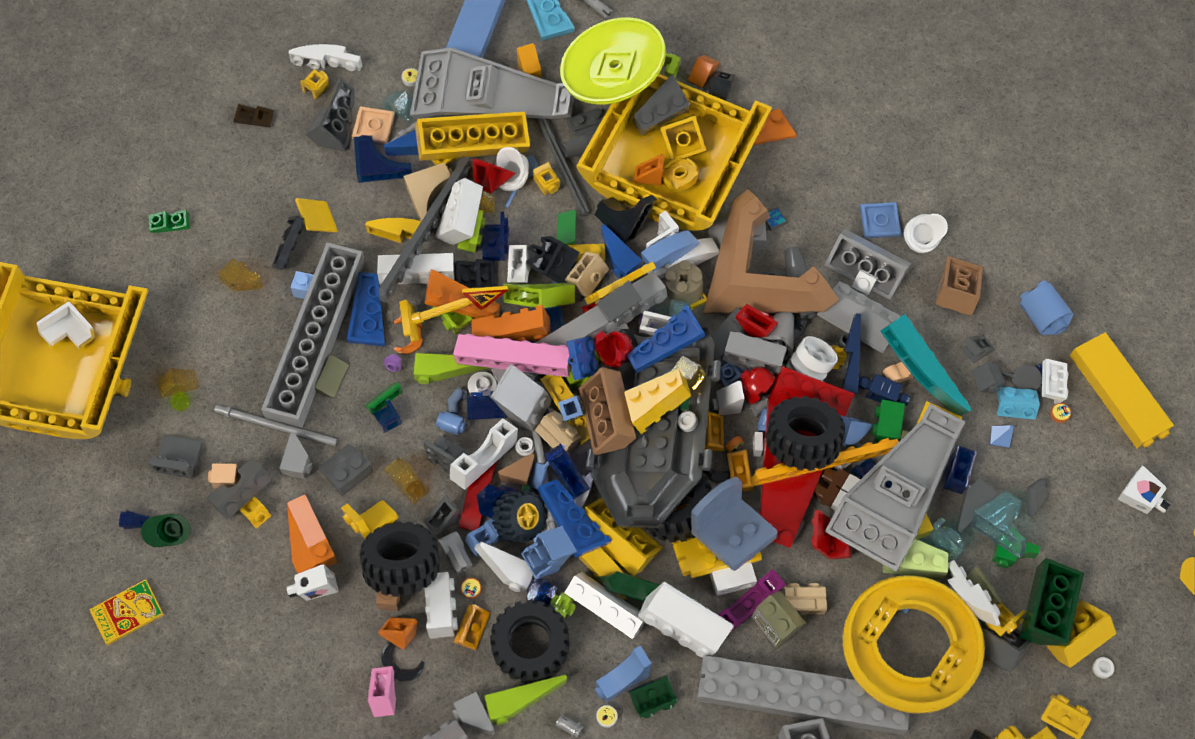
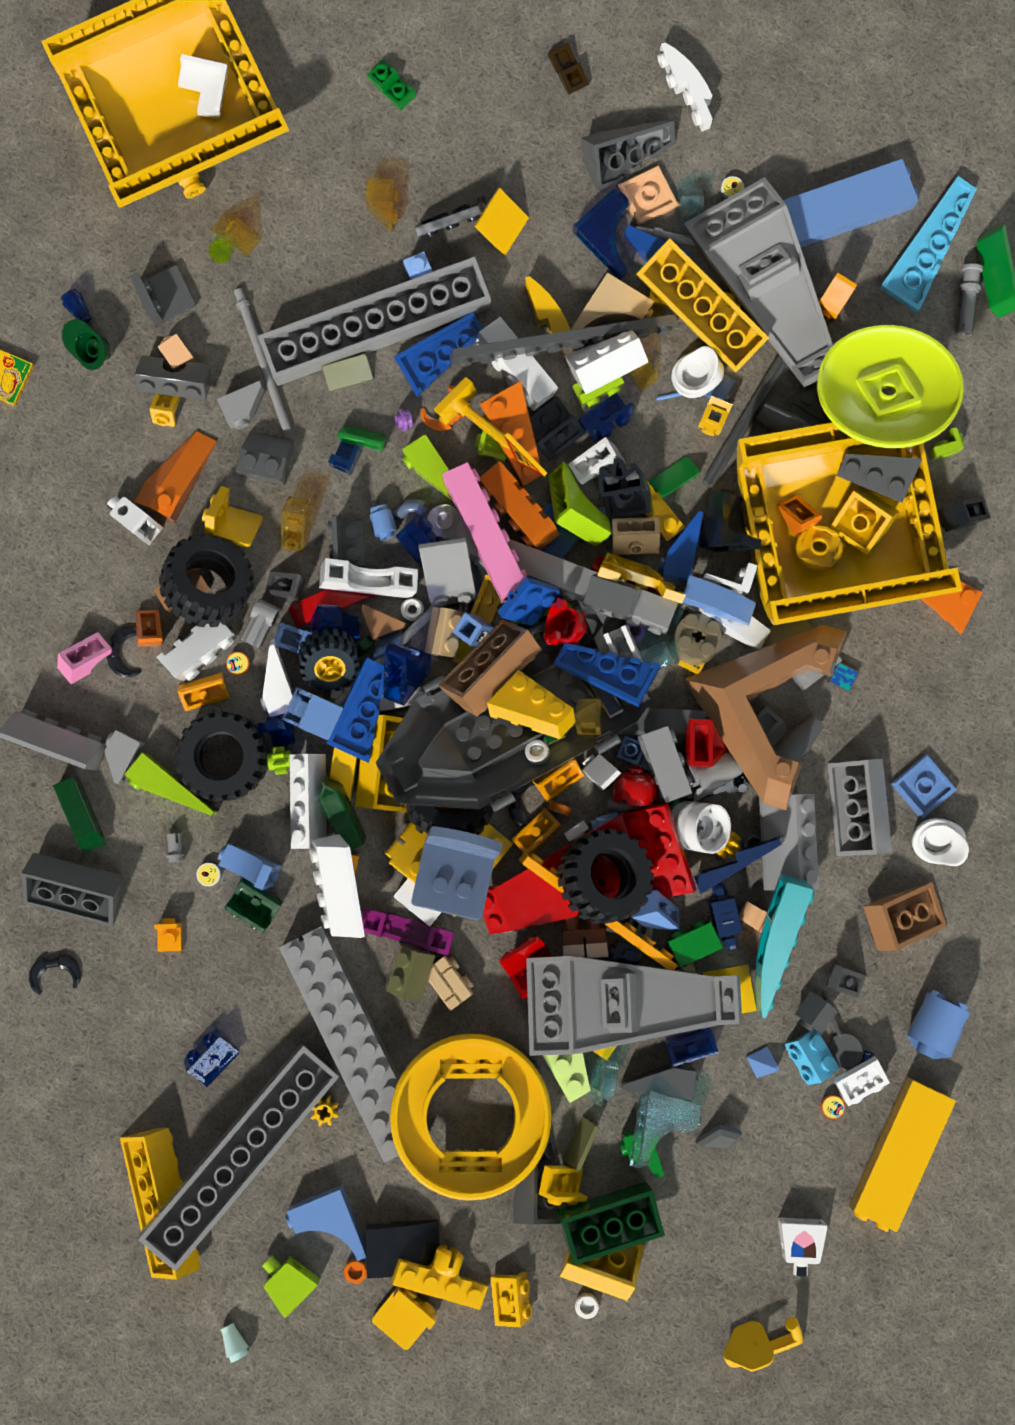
camera: 55 degrees right, 20 degrees up
yellow window [300,69,330,100] -> none
red slope [473,158,516,194] -> none
orange slope [688,55,720,89] -> none
white plate [851,269,878,295] -> none
white slope [948,560,1001,626] -> none

